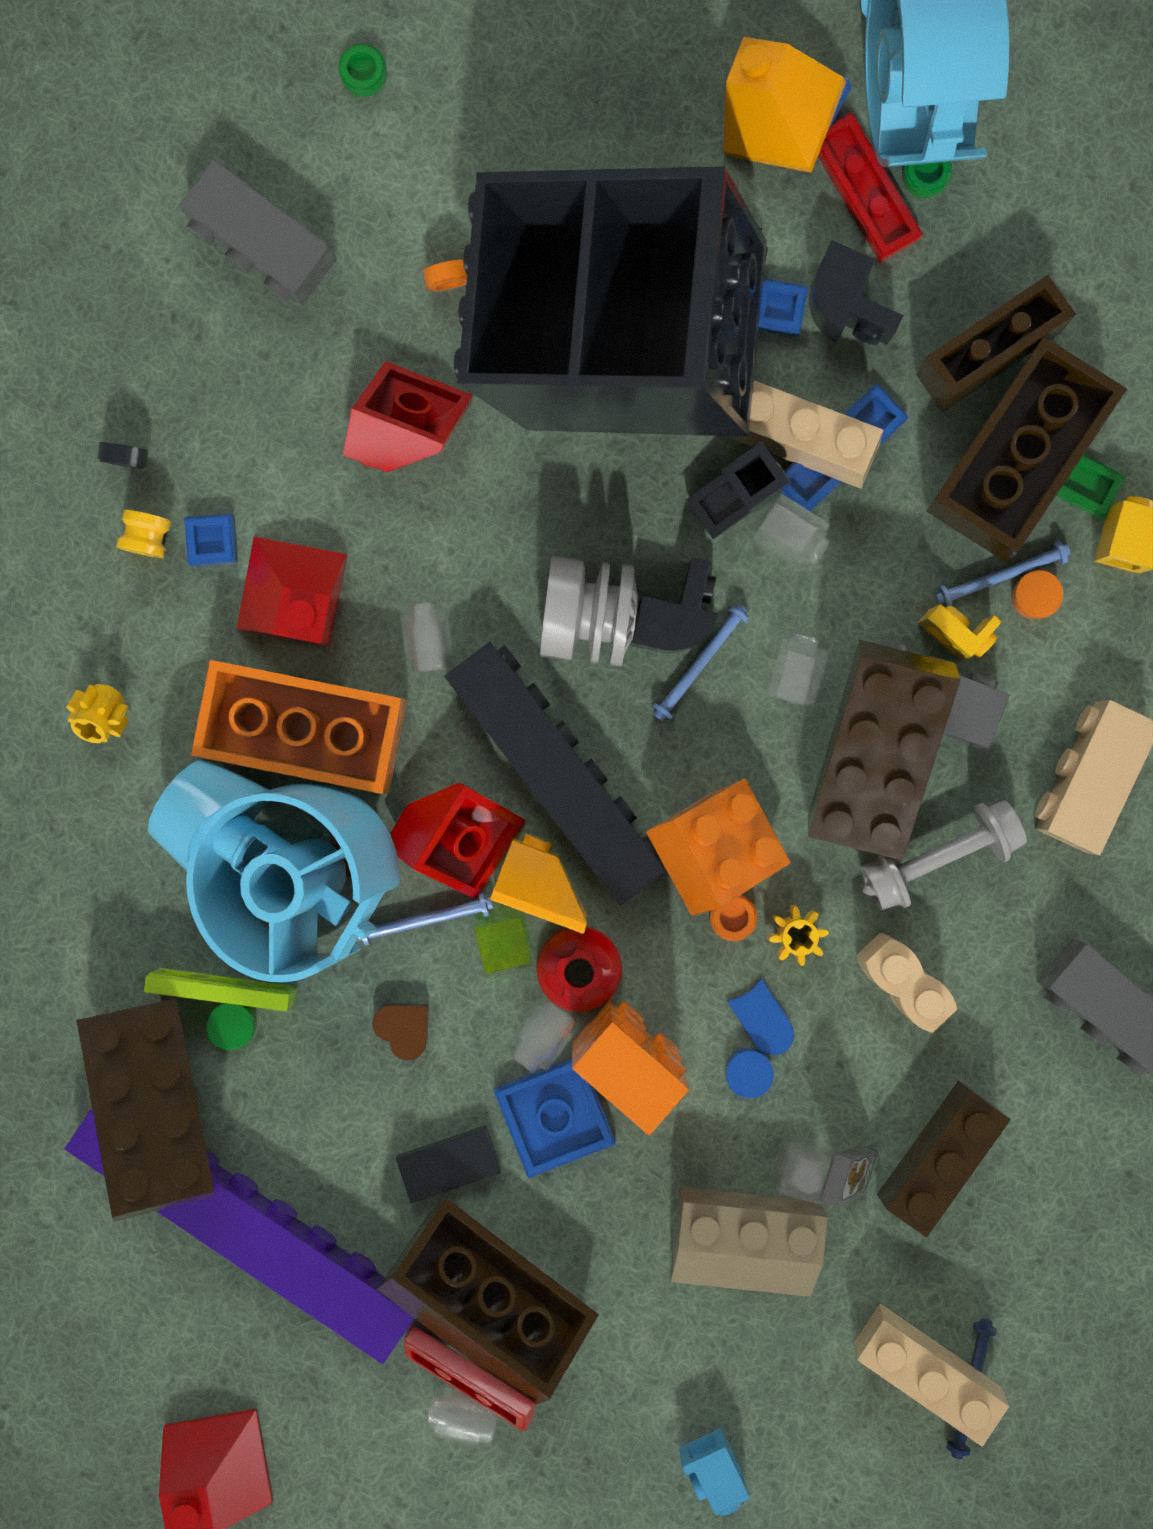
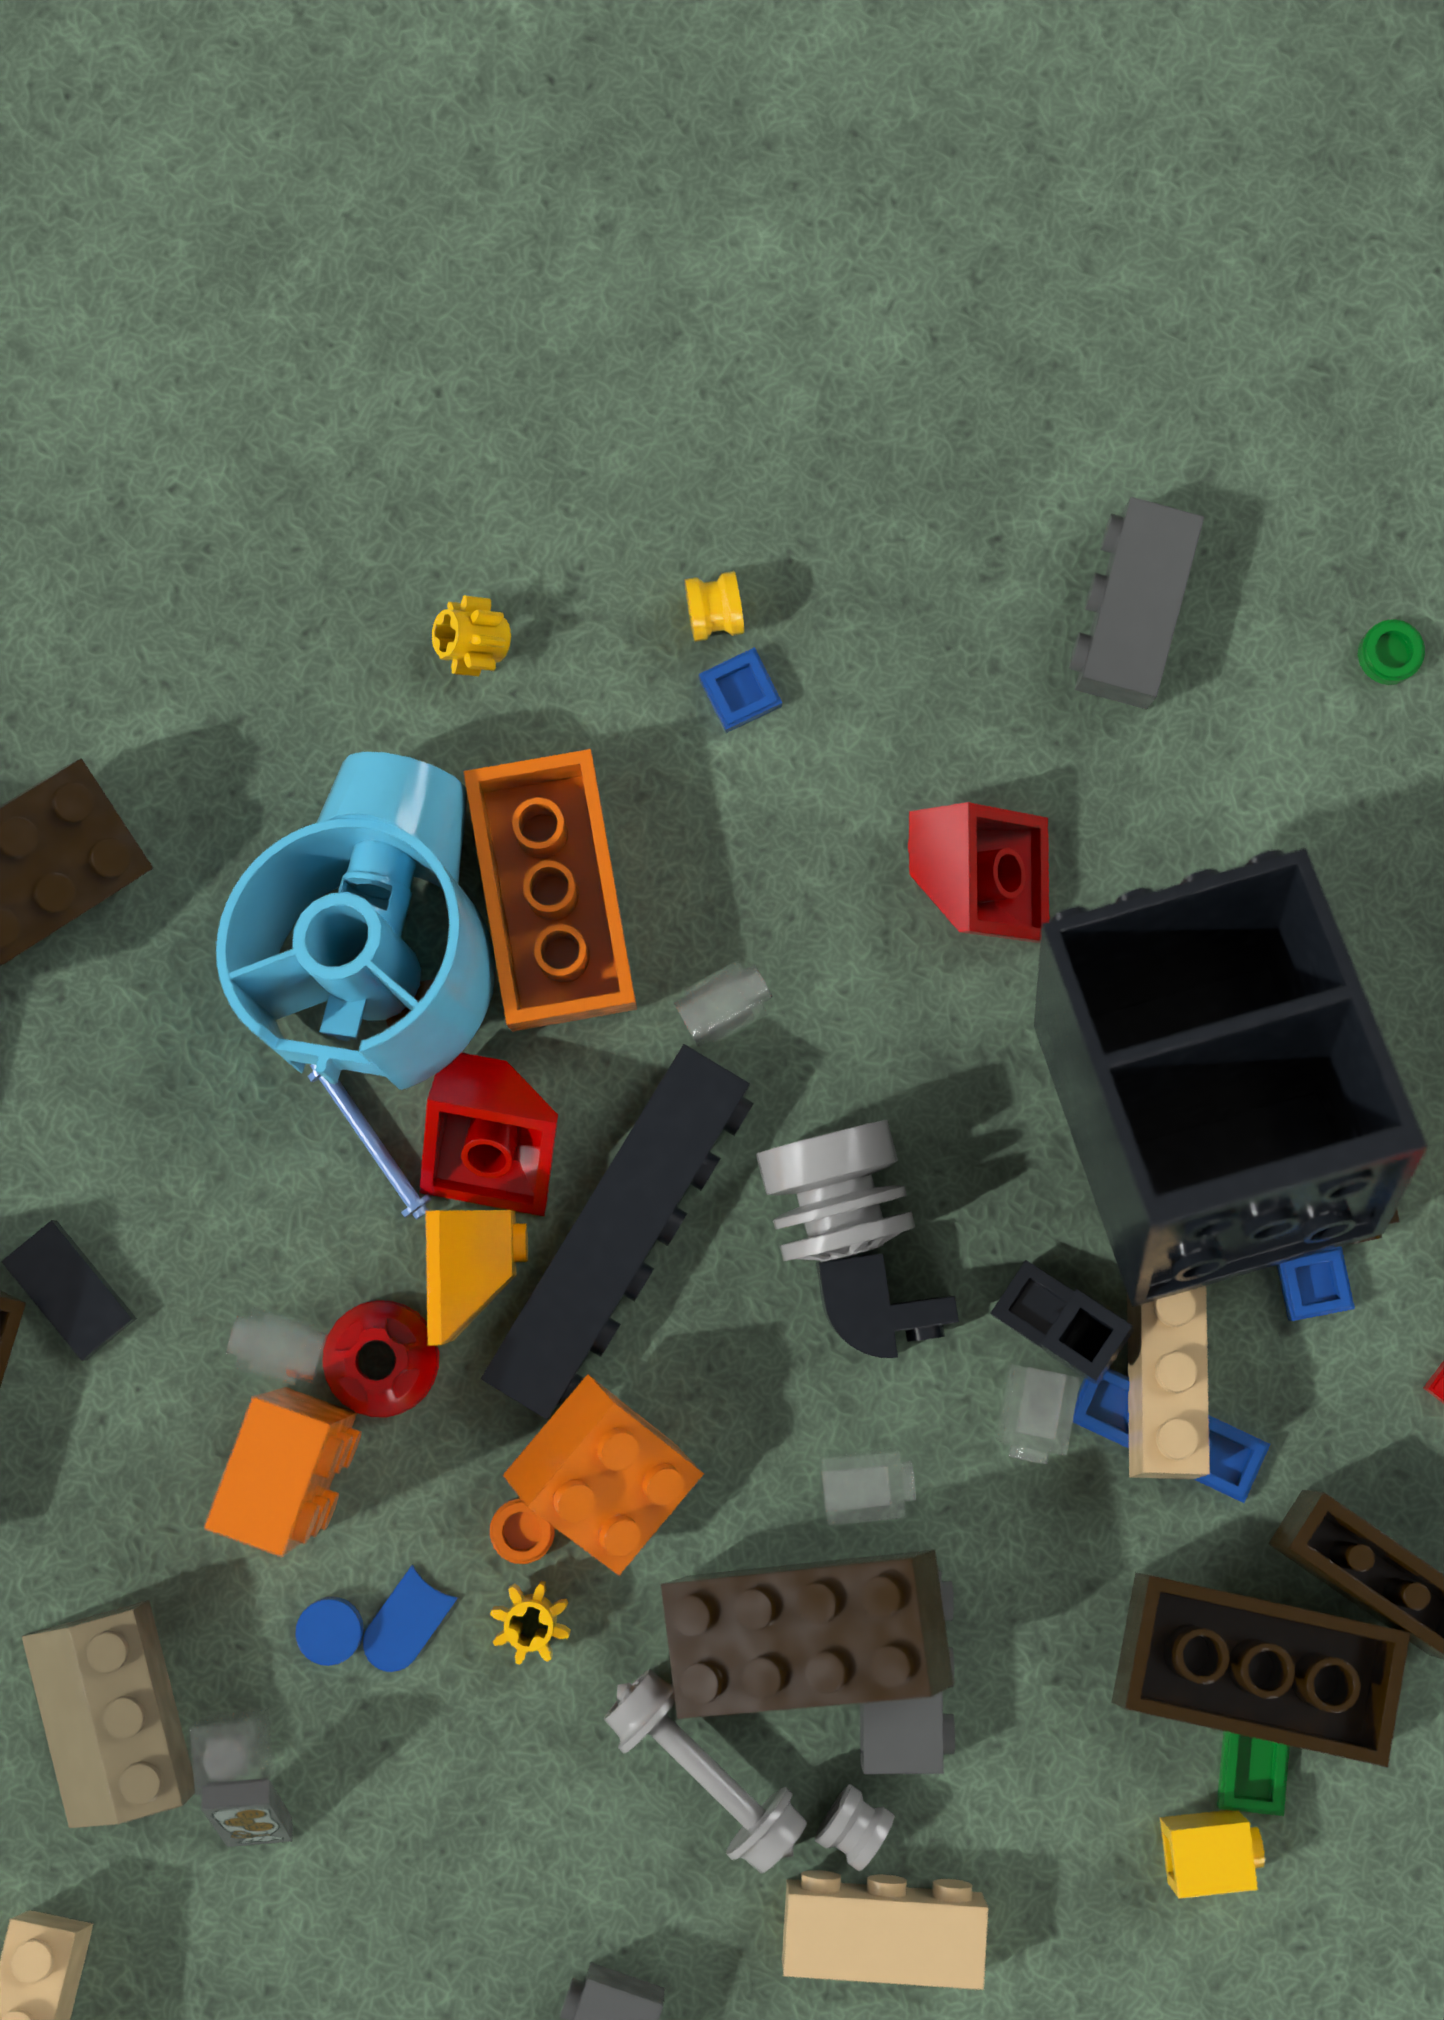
camera: 65 degrees right, 5 degrees down
black tile [97,442,148,469] -> none
lime tile [144,968,297,1011] -> none
green tile [206,1003,257,1050] -> none
red slope [237,536,347,647] -> none
reddish brown tile [372,1003,429,1061] -> none
orange tile [423,260,467,292] -> none
clear neon green tile [474,916,531,974] -> none
blue tile [494,1057,616,1179] -> none
medium blue axle [652,604,749,721] -> none
black brick [809,240,904,345] -> none
tan brick [856,933,957,1033] -> none
dark brown brick [877,1080,1011,1238] -> none
yellow bracket [918,604,1002,660] -> none
medium blue axle [935,541,1070,608] -> none
orange tile [1011,570,1063,619] -> none
none -> light grey wheel [815,1784,895,1871]

